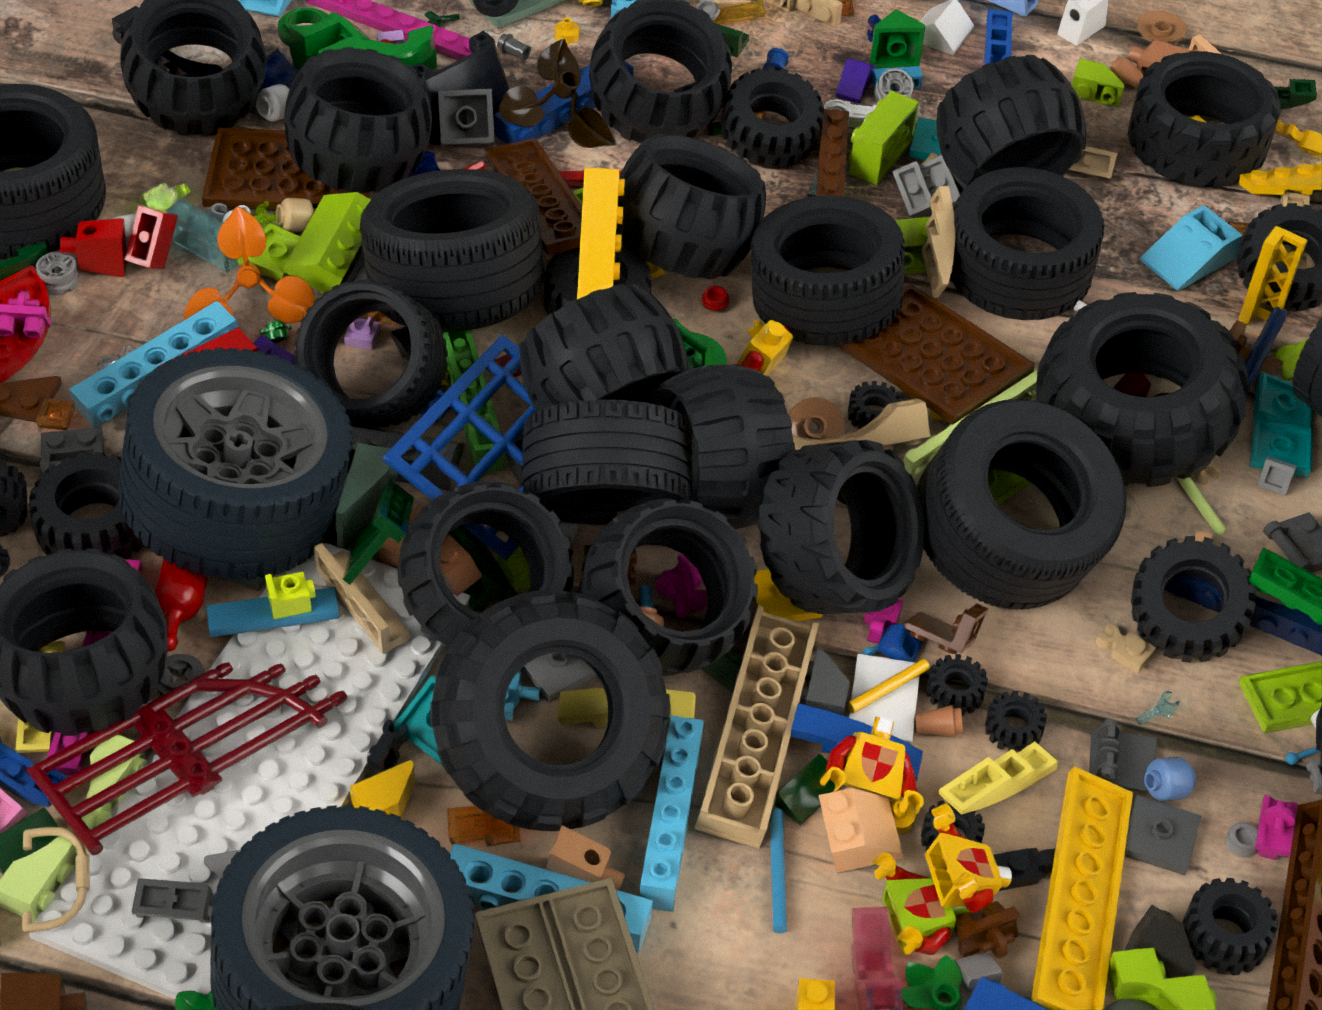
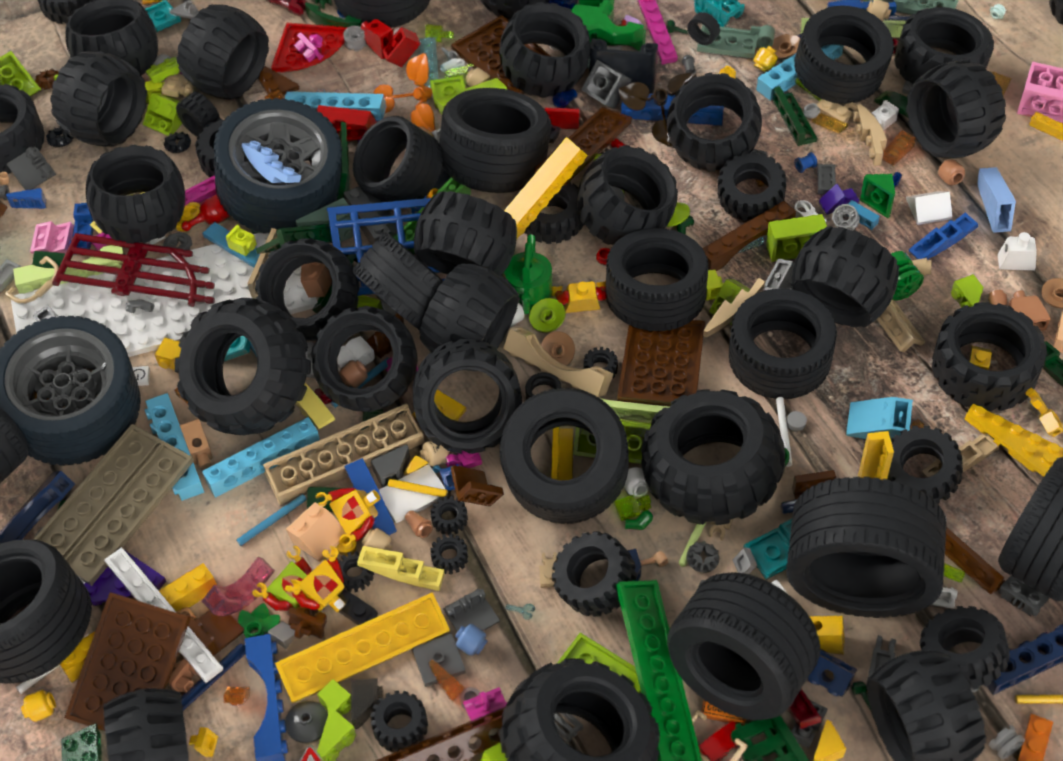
camera: 55 degrees right, 5 degrees up
none -> dark grey arm [125,299,155,313]
none -> light blue slope [241,141,301,183]
none -> tan head [361,528,393,551]
none -> yellow slope [403,455,428,476]
none -> tan head [420,441,451,467]
none -> clear orange slope [429,660,465,703]
none -> green arm [625,510,653,530]
none -> dark grey gear [686,541,720,573]
none -> dark grey plate [817,164,836,194]

